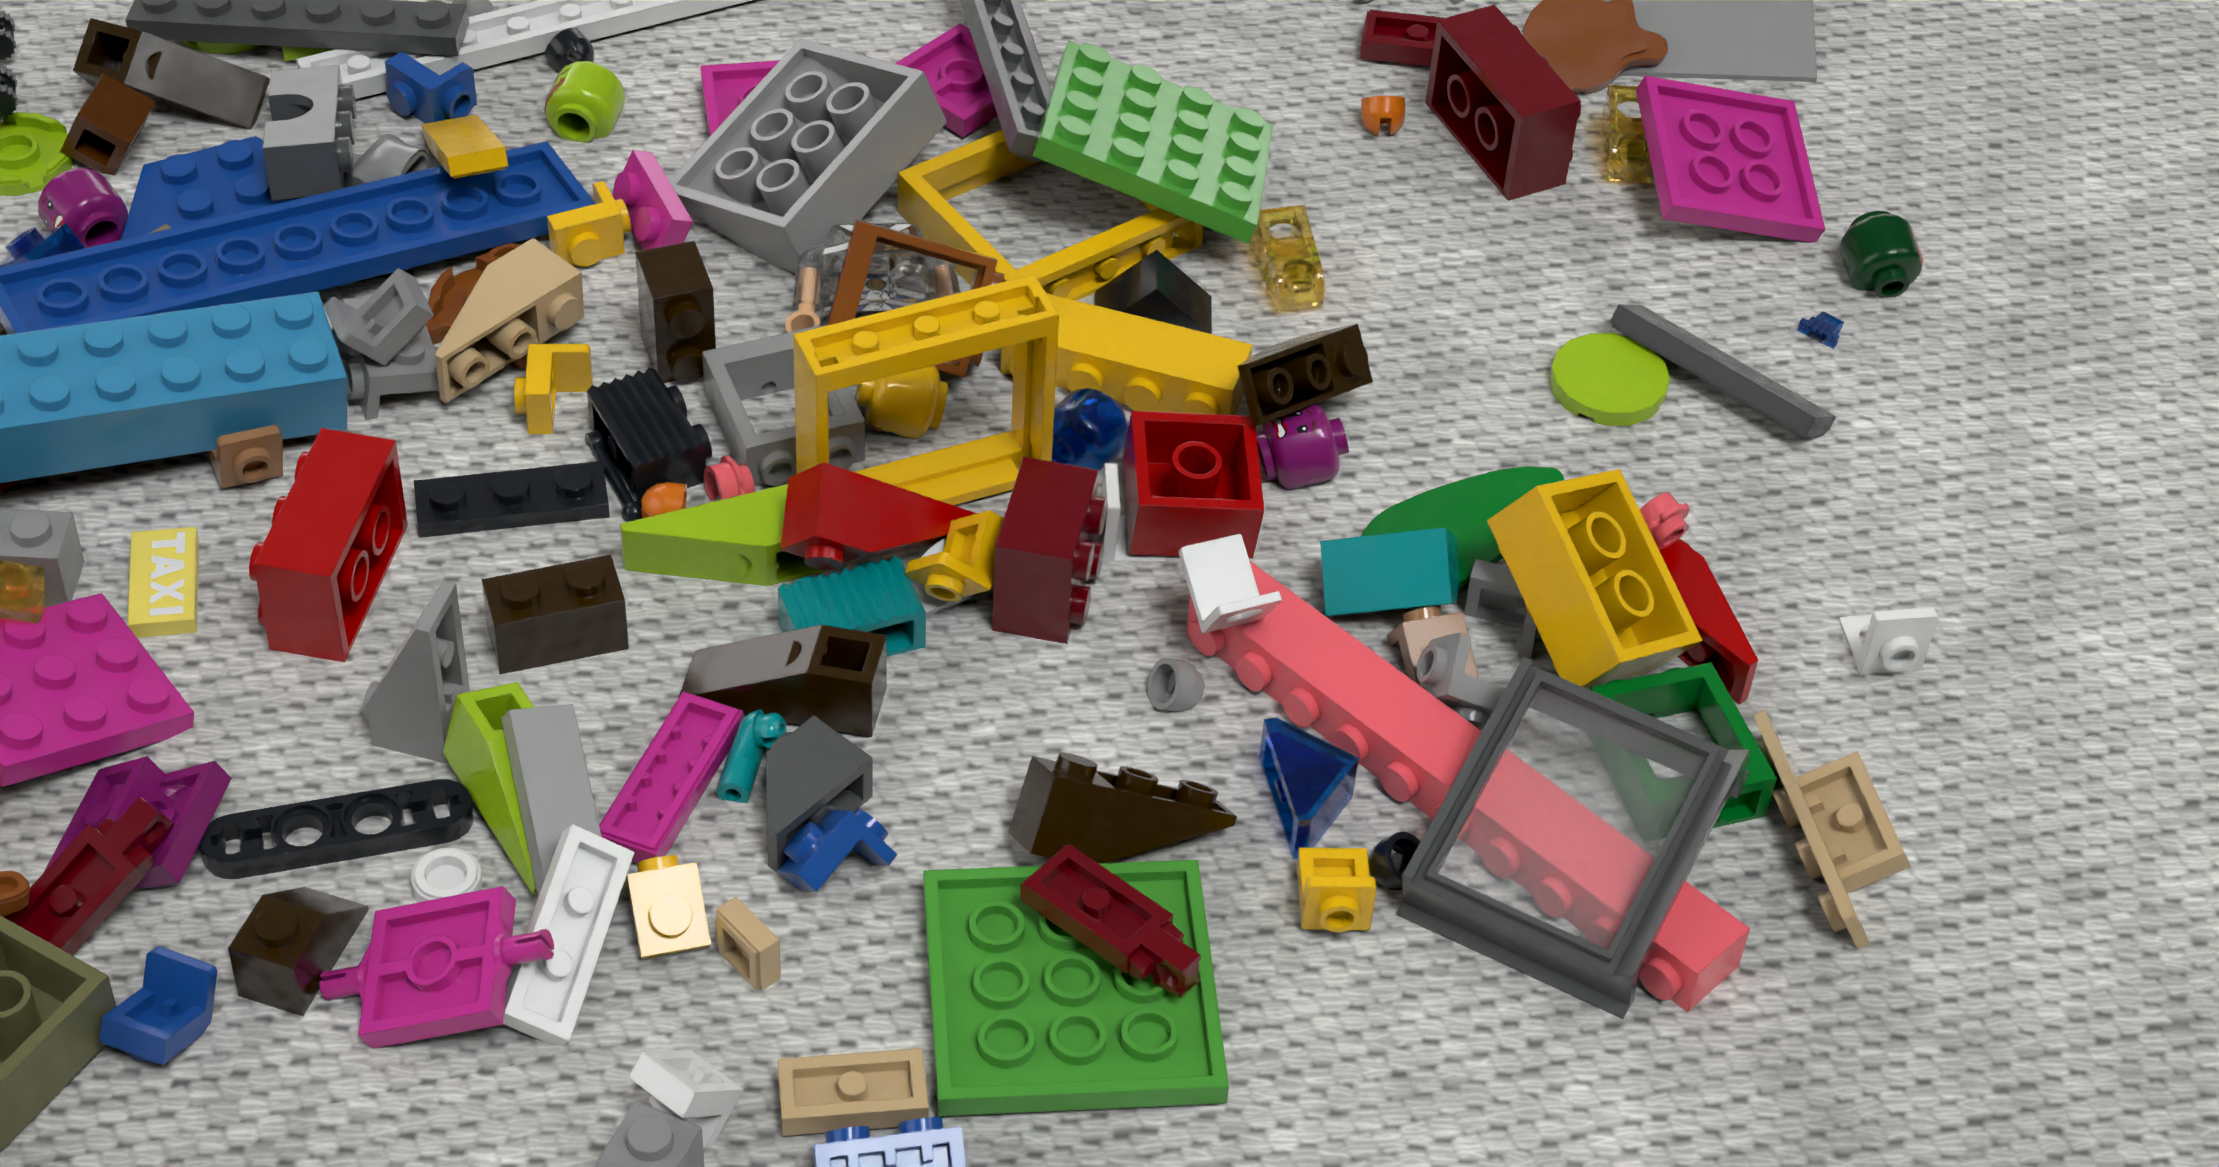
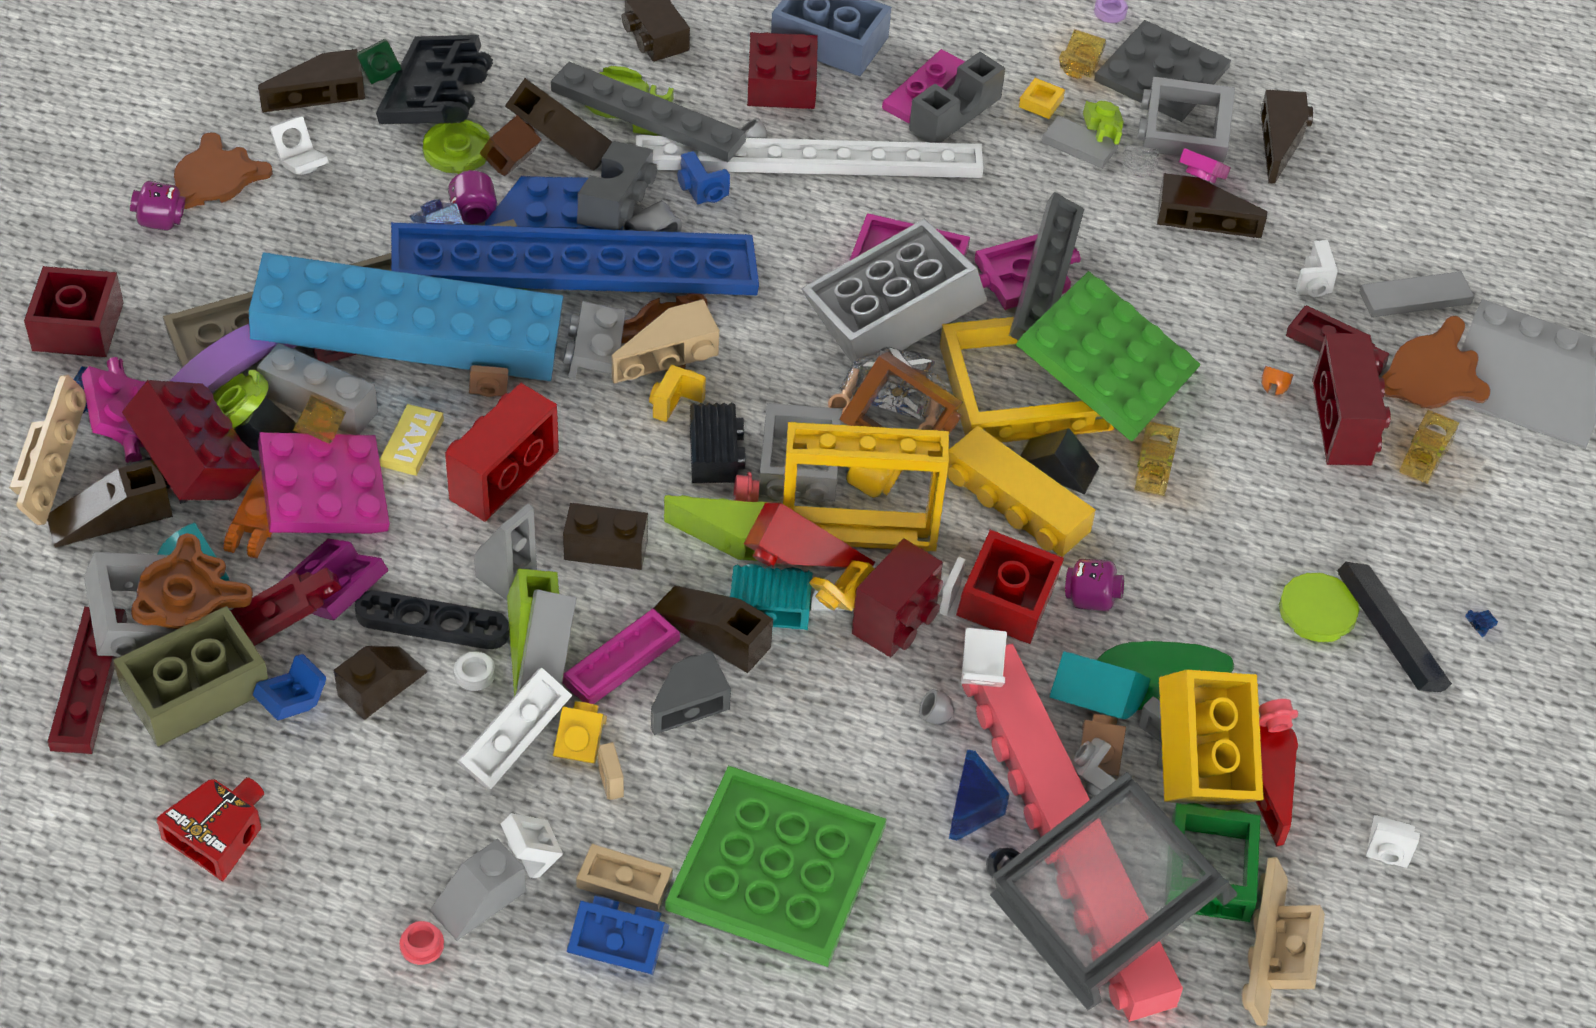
camera: 25 degrees right, 5 degrees up
dark pink plate [319,886,554,1049] -> none
light grey bracket [324,268,434,366] -> none
black plate [414,461,610,538] -> none
yellow tile [421,114,509,179] -> none
lime head [544,61,625,143] -> none
black hinge [545,28,595,72] -> none
yellow bracket [547,181,631,267] -> none
black hinge [585,430,643,522] -> none
dark pink plate [612,150,693,250] -> none
dark brown brick [635,241,716,383] -> none
orange hinge [641,482,687,518] -> none
teal arm [716,709,787,804] -> none
blue bracket [777,808,897,892] -> none
dark brown slope [1008,752,1237,863] -> none
dark red hinge [1020,844,1201,998] -> none
clear blue head [1052,388,1128,471] -> none
dark brown slope [1237,324,1373,426] -> none
yellow bracket [1297,847,1377,932] -> none
dark pink plate [1636,75,1826,243] -> none
dark green head [1840,210,1923,298] -> none

